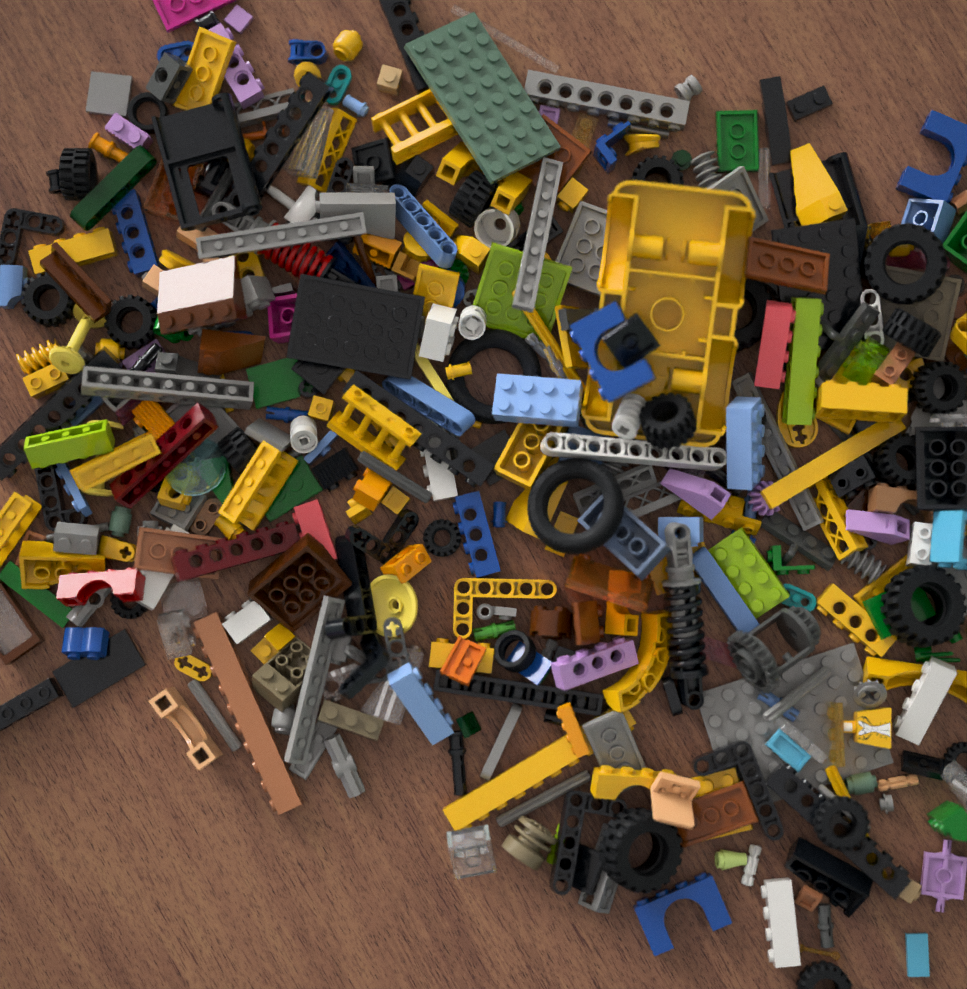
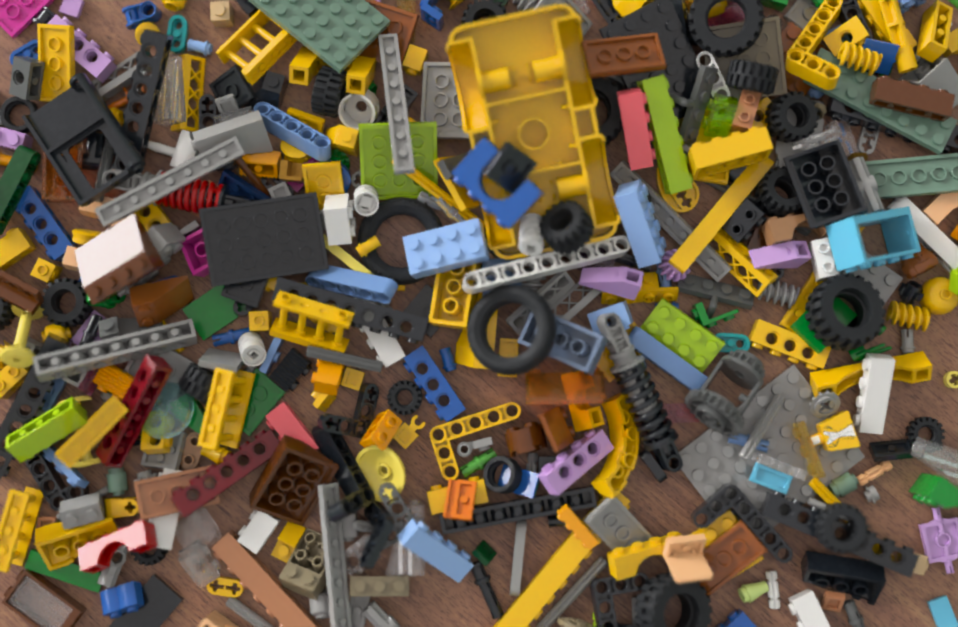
camera: 20 degrees left, 0 degrees up
none -> yellow brick [30,258,63,283]
none -> yellow plate [393,415,426,449]

